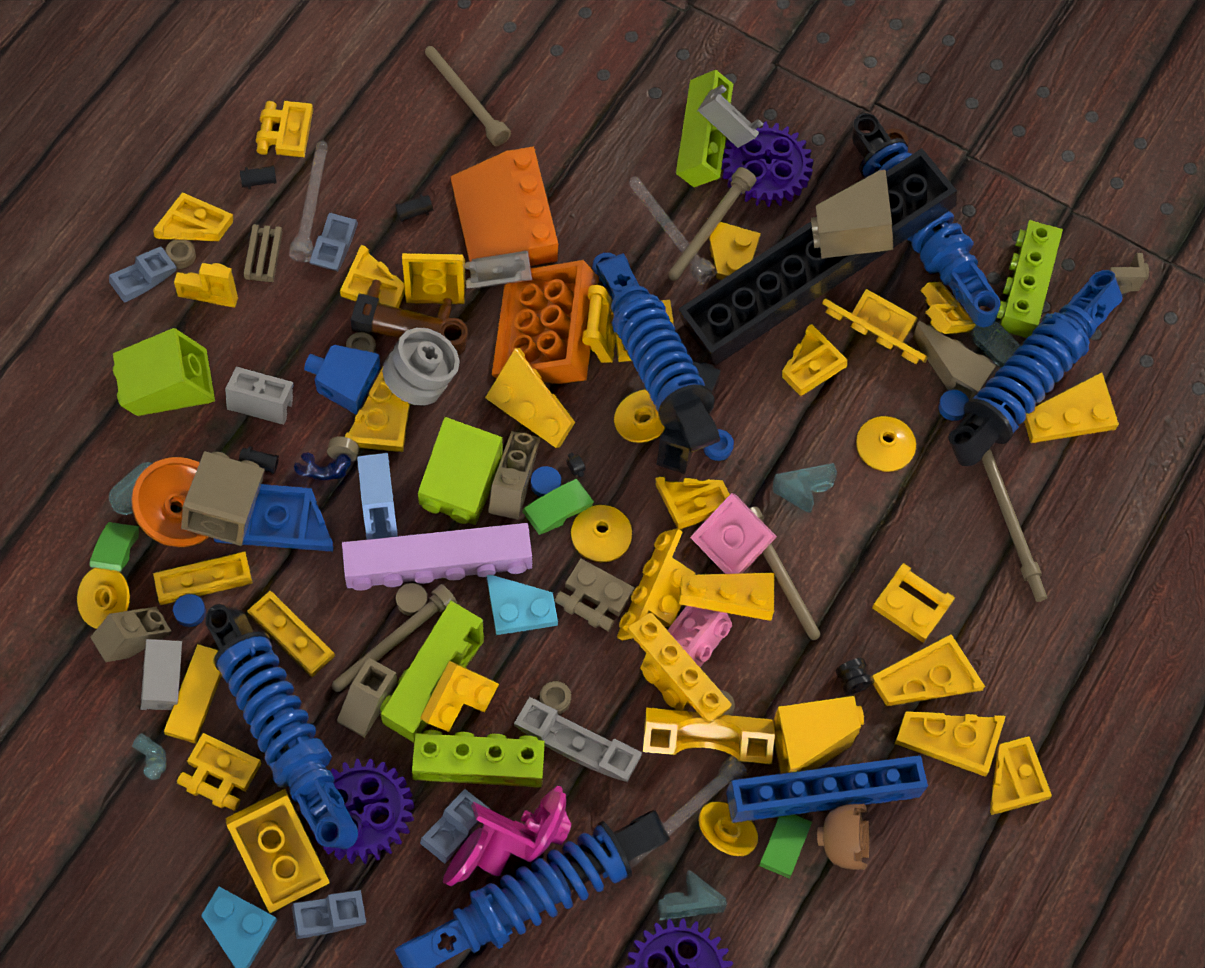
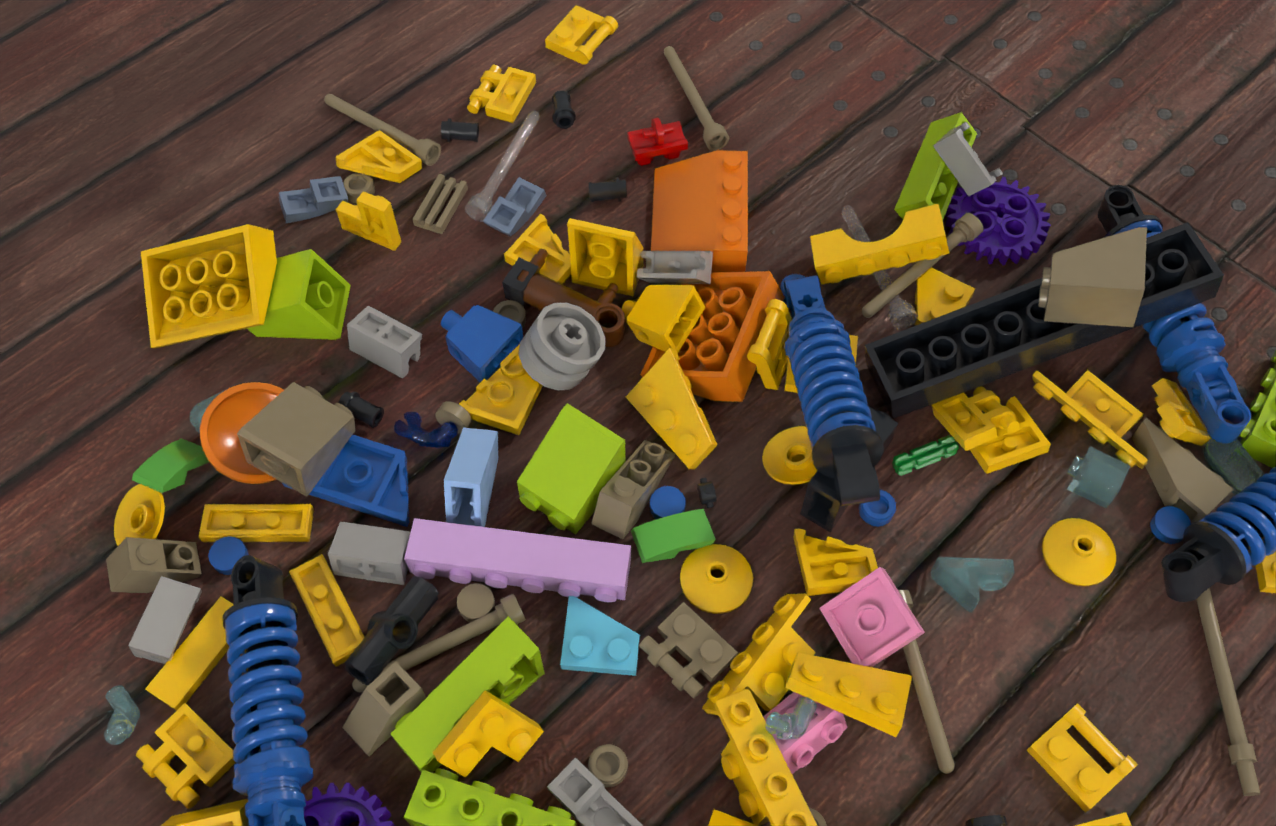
camera: 20 degrees right, 5 degrees down
none -> yellow slope [141,224,277,348]
none -> dark tan piece [324,94,441,166]
none -> light grey hinge [328,522,411,585]
none -> black piece [345,576,439,685]
none -> yellow plate [545,5,618,65]
none -> black pin [552,91,576,129]
none -> yellow torso [622,285,705,354]
none -> red hips [627,117,688,166]
none -> clear light blue arm [765,697,817,740]
none -> yellow arch [810,203,950,284]
none -> green axle [892,435,959,476]
none -> yellow plate [932,386,1020,451]
none -> clear light blue brick [1067,446,1130,509]

